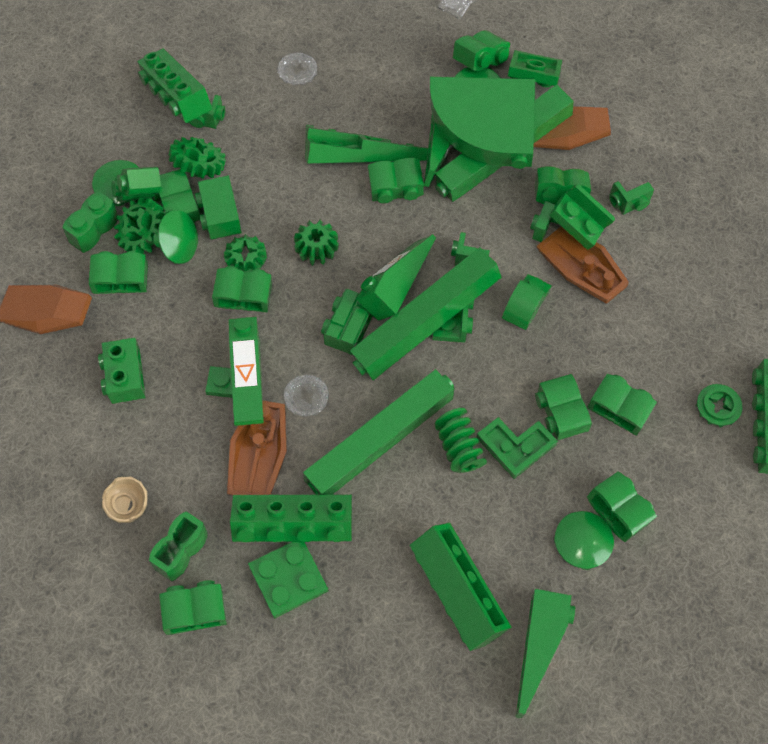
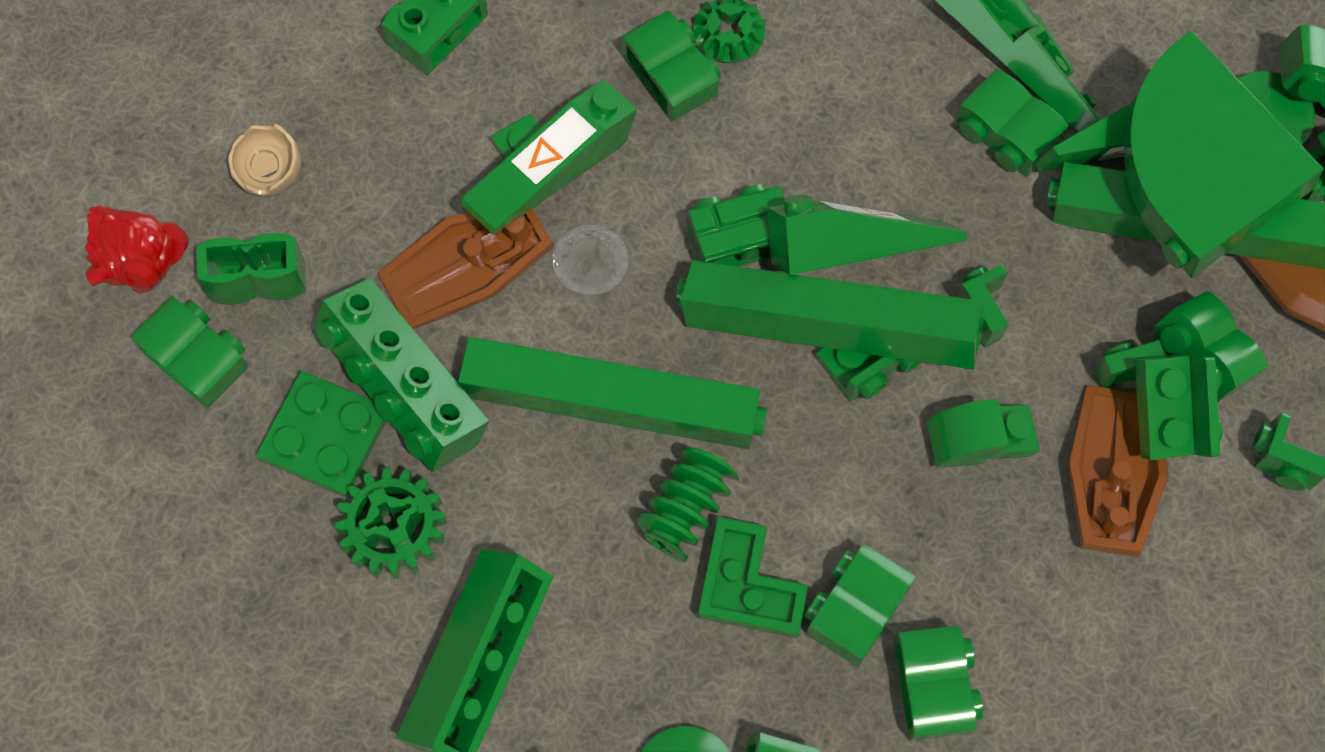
camera: 50 degrees right, 5 degrees up
green gear [294,219,339,266] -> none
none -> red hair [85,205,189,294]
none -> green gear [335,467,447,579]

